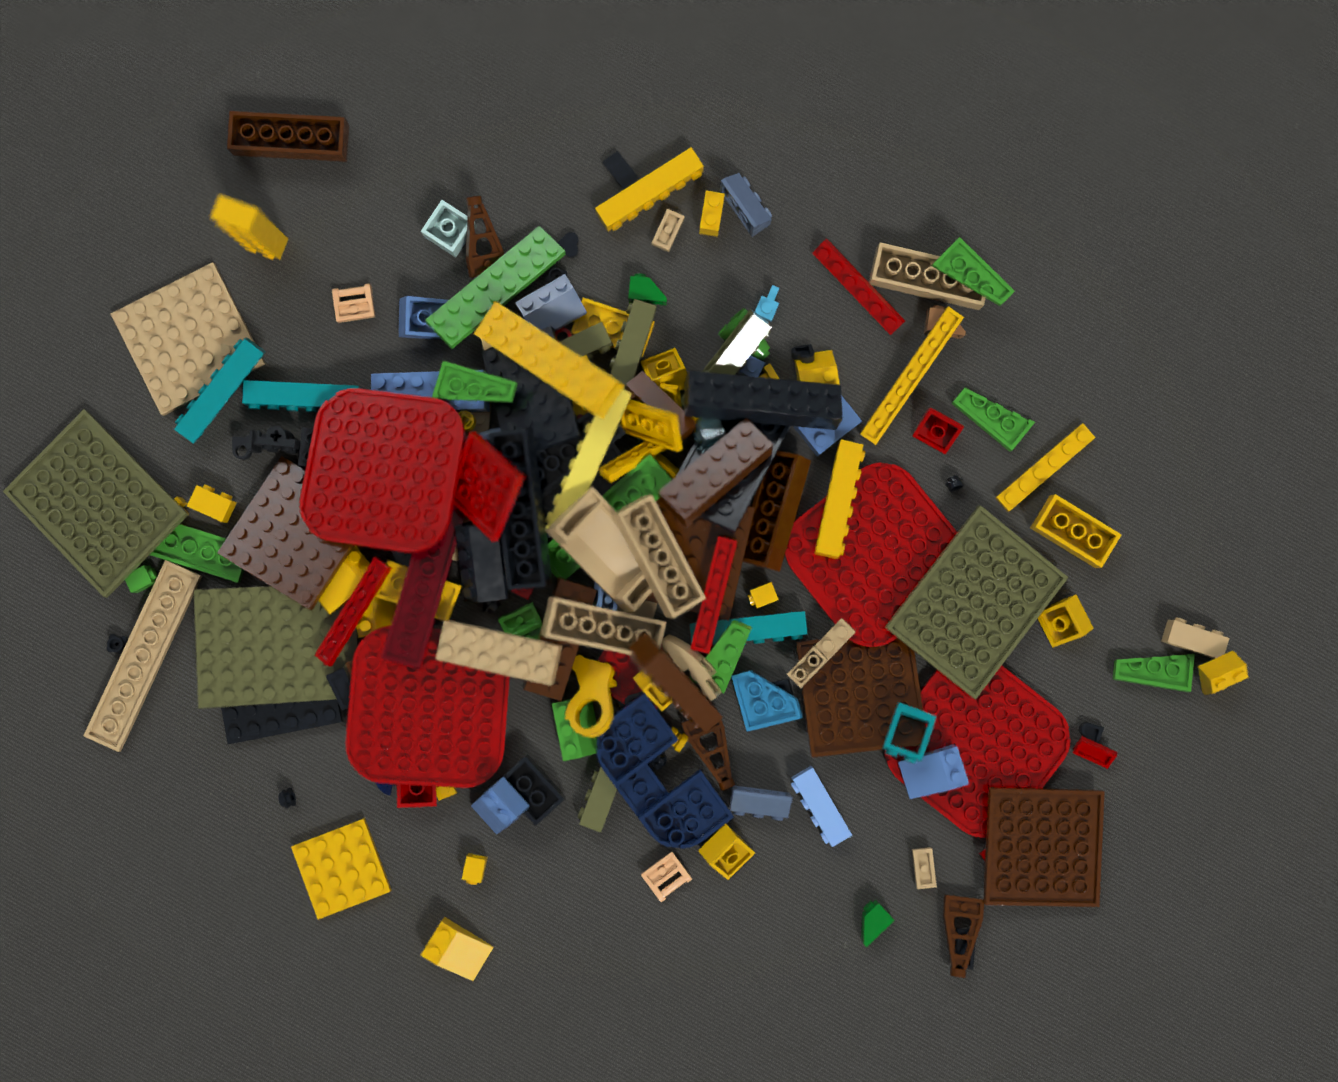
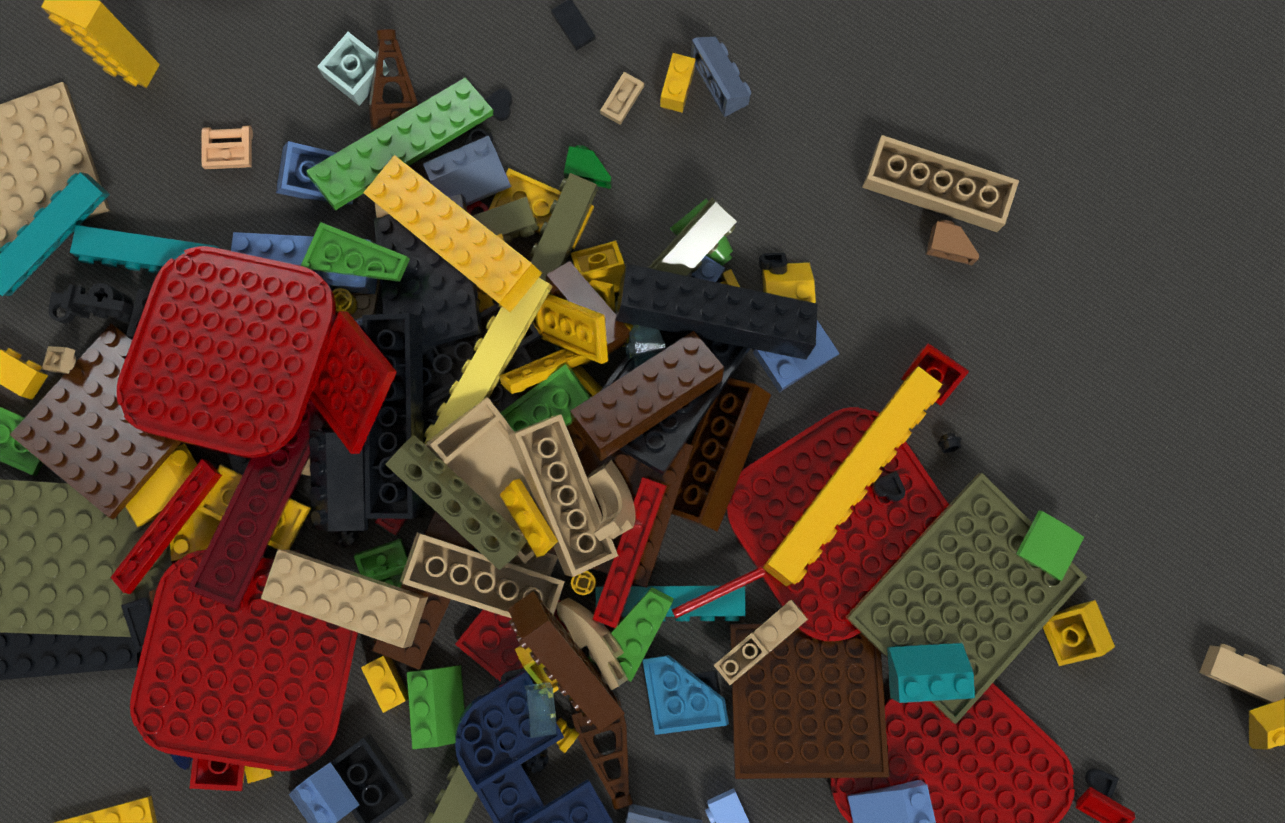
camera: 10 degrees right, 5 degrees down
black plate [278,788,296,809] -> none
yellow animal [565,655,617,738] -> none
yellow brick [595,147,704,232] -> none
yellow brick [747,582,779,608] -> none
medium azure plate [755,285,779,321] -> none
red plate [812,239,905,335] -> none
yellow brick [814,440,865,559] -> none
yellow tile [860,306,964,445] -> none
teal window [882,703,937,764] -> none
bright green wing [932,237,1015,306] -> none
bright green wing [951,388,1035,452] -> none
yellow plate [995,423,1096,512] -> none
yellow brick [1030,494,1122,568] -> none
bright green wing [1113,654,1195,692] -> none
none -> tan plate [42,346,76,374]
none -> yellow brick [361,656,409,713]
none -> olive brick [385,435,528,570]
none -> yellow plate [499,479,558,557]
none -> clear light blue slope [524,682,556,738]
none -> yellow wheel [571,571,596,595]
none -> tan arch [587,460,636,541]
none -> red bar [672,566,766,618]
none -> yellow brick [763,366,943,586]
none -> black tile [872,471,906,502]
none -> teal slope [887,643,975,703]
none -> bright green slope [1016,511,1084,581]

